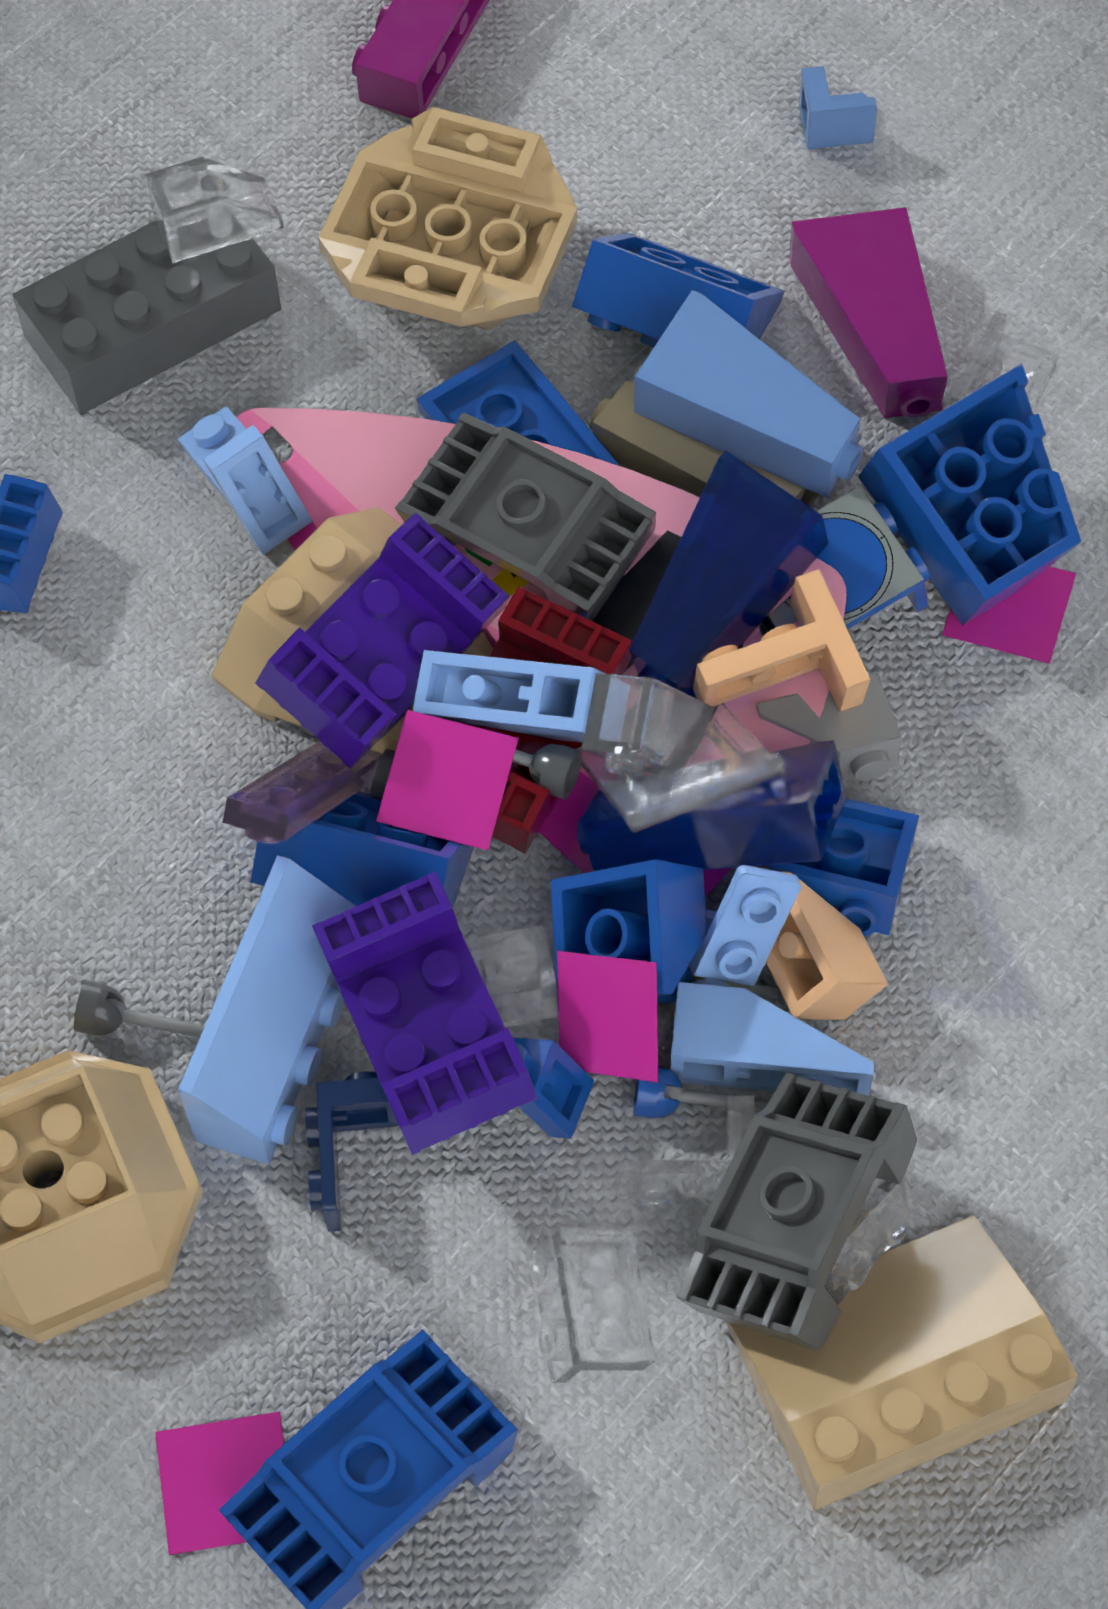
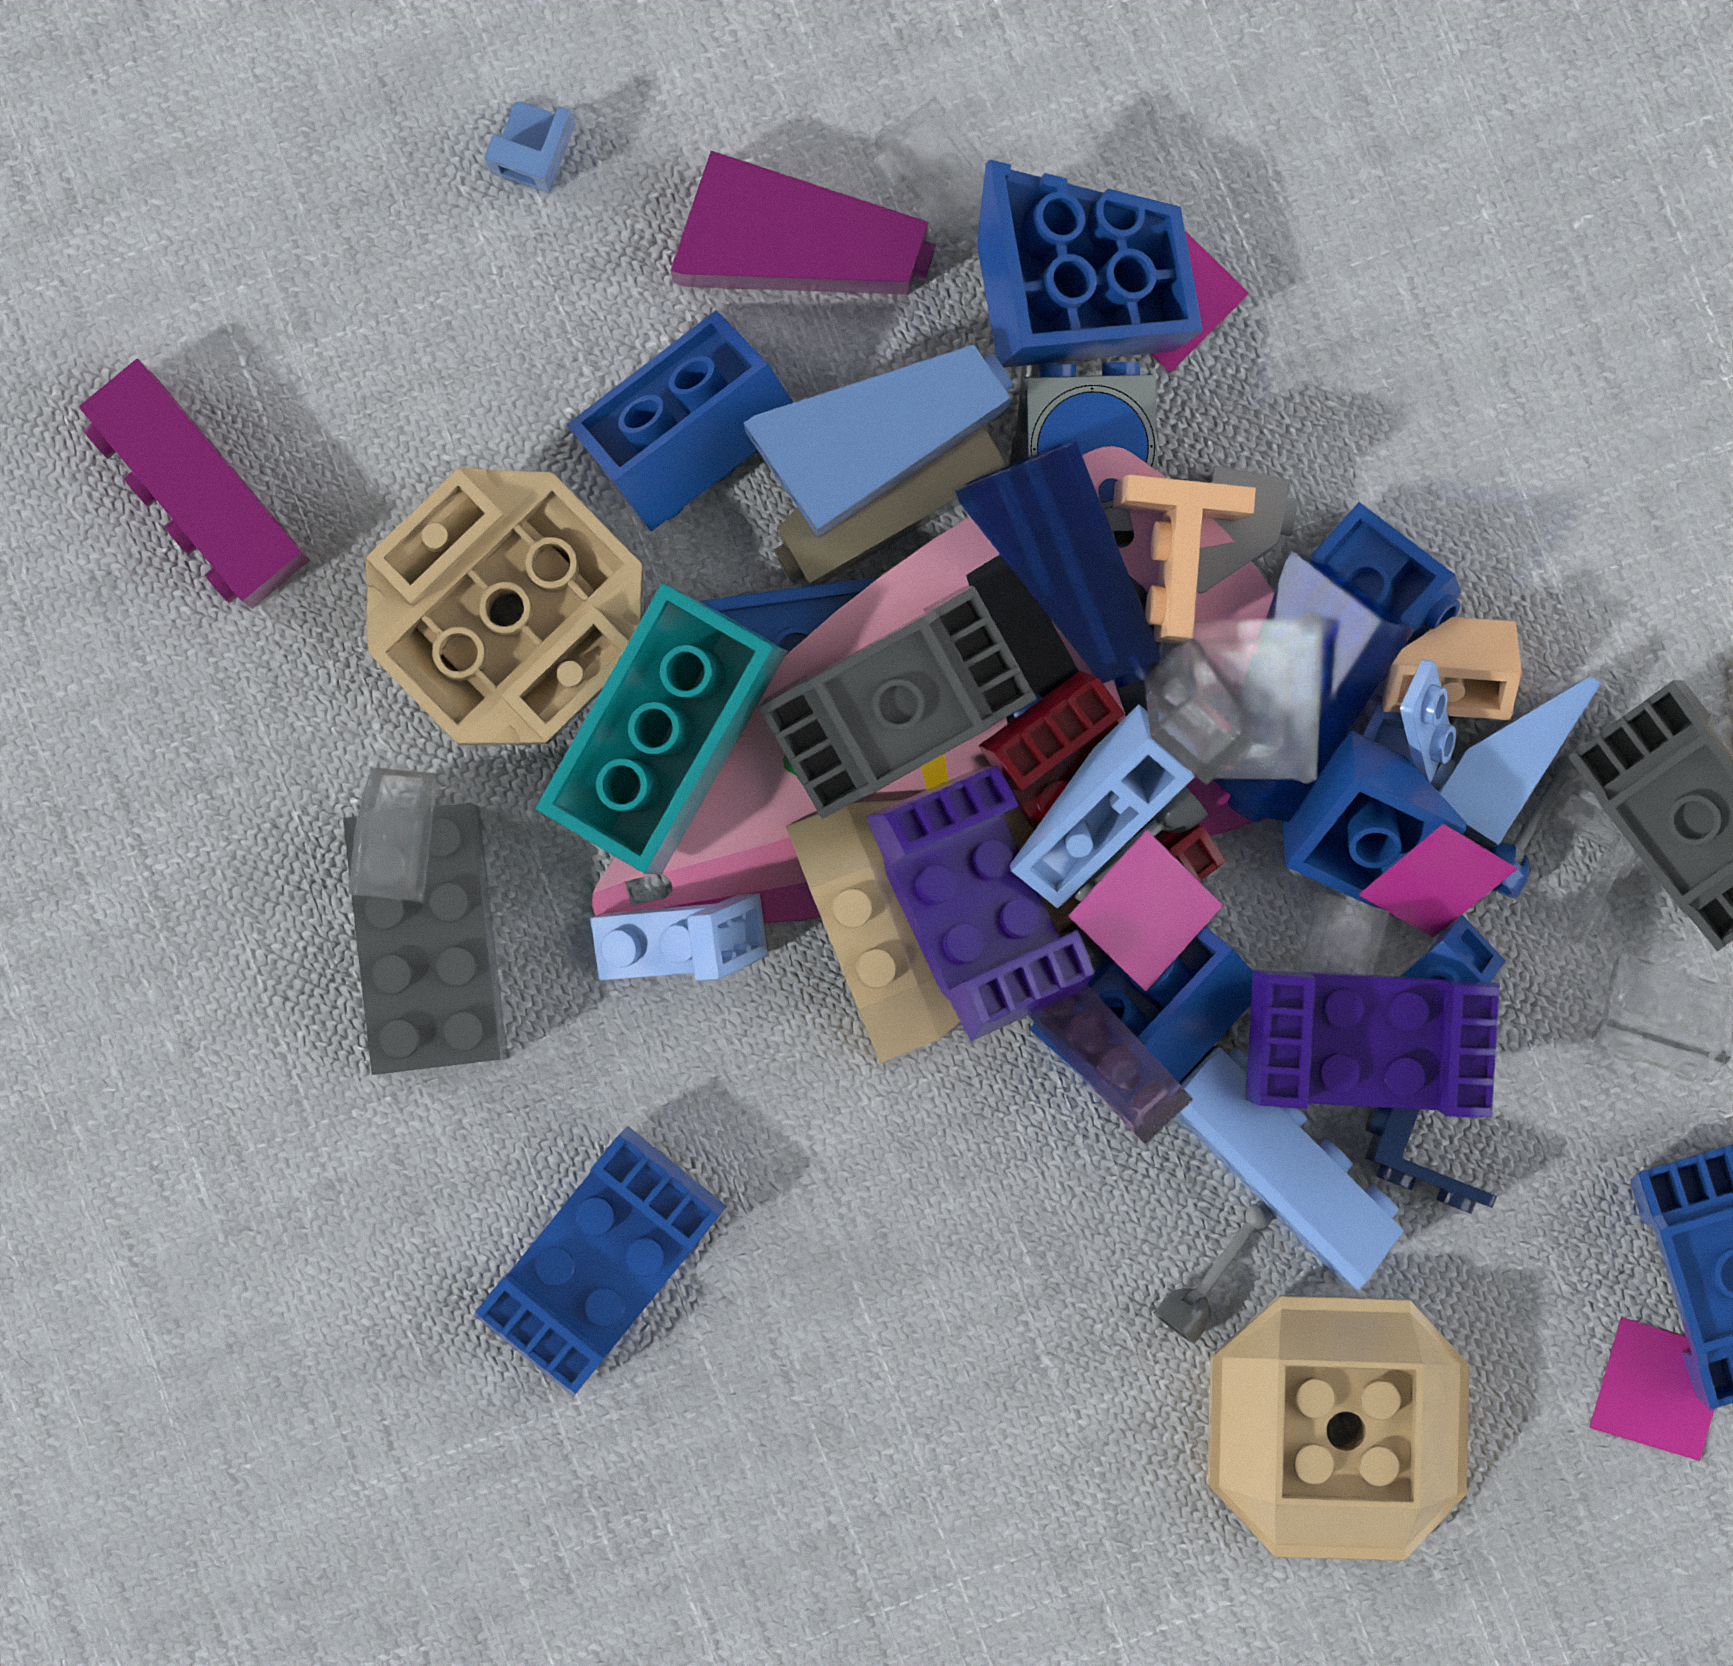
camera: 65 degrees left, 25 degrees up
none -> teal slope [535,582,788,874]

